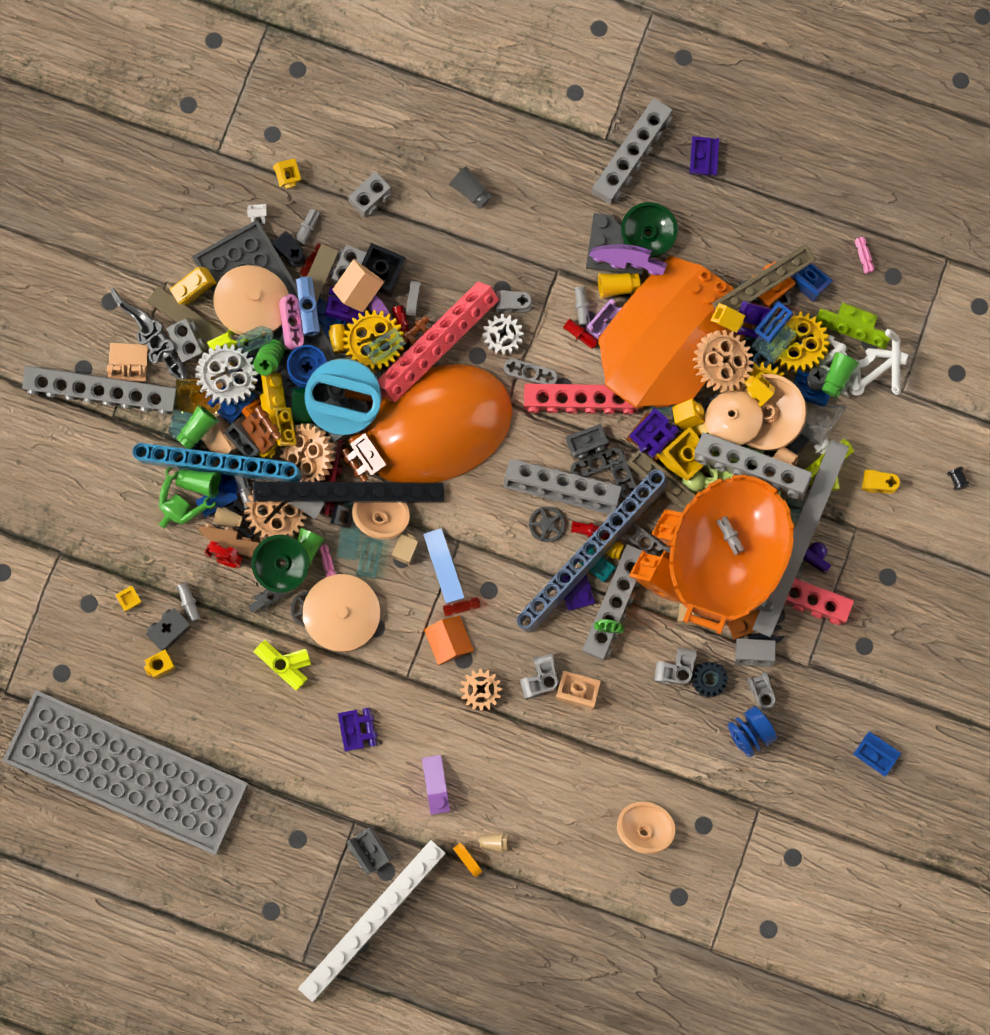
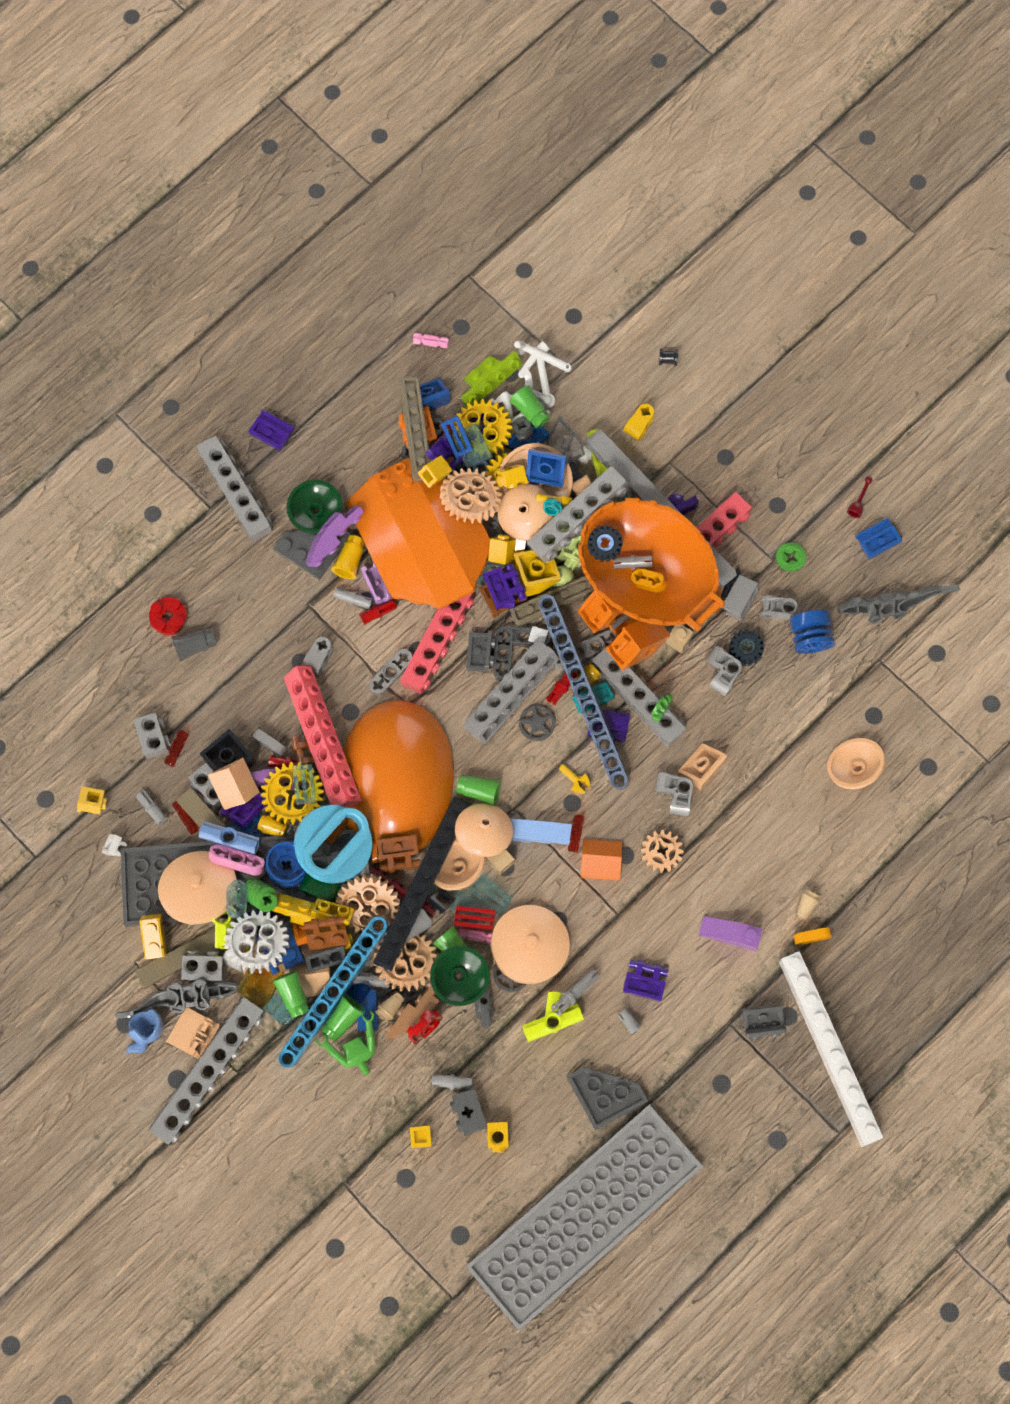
camera: 60 degrees left, 5 degrees down
black piece [272,231,306,267] -> none
white gear [482,314,524,356] -> none
none -> medium blue hair [126,1009,163,1054]
none -> red plate [149,597,188,636]
none -> clear red axle [164,730,188,767]
none -> red tile [454,906,495,931]
none -> light nougat dish [455,804,513,857]
none -> bright green plant [456,775,501,806]
none -> blue slope [526,449,569,488]
none -> white sticker [528,626,548,644]
none -> yellow bar [536,493,572,506]
none -> teal plate [543,498,562,516]
none -> light grey pin [551,969,600,1016]
none -> yellow bar [559,764,590,794]
none -> dark grey plate [567,1067,648,1131]
none -> black bush [587,525,623,562]
none -> light grey pin [617,1008,641,1035]
none -> light orange beam [631,569,667,593]
none -> bright green gear [776,543,806,572]
none -> dark grey animal [838,585,960,624]
none -> dark red hinge [847,476,873,518]

